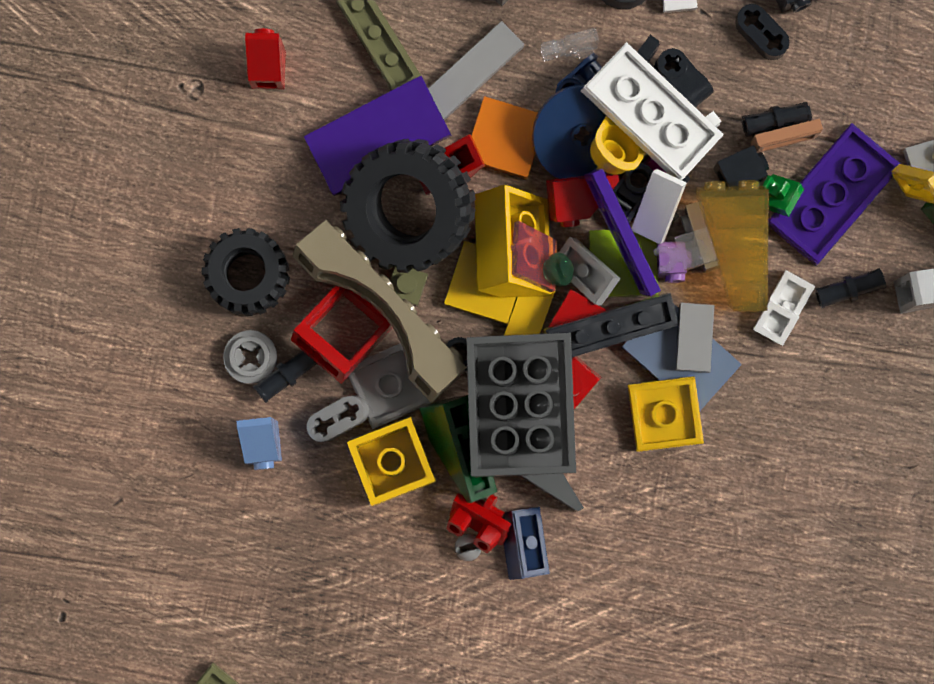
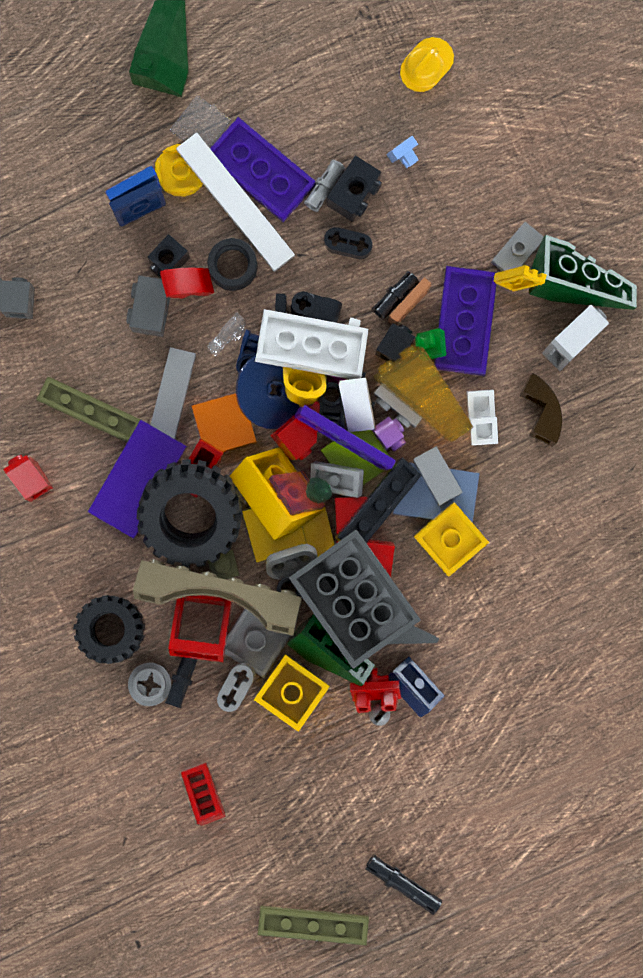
camera: 40 degrees left, 0 degrees up
medium blue slope [236,417,282,470] -> none
clear plate [653,227,717,273] -> none
black pin [815,268,886,309] -> none
none -> red slope [181,763,226,826]
none -> light grey plate [266,544,318,579]
none -> dark brown brick [519,373,562,447]

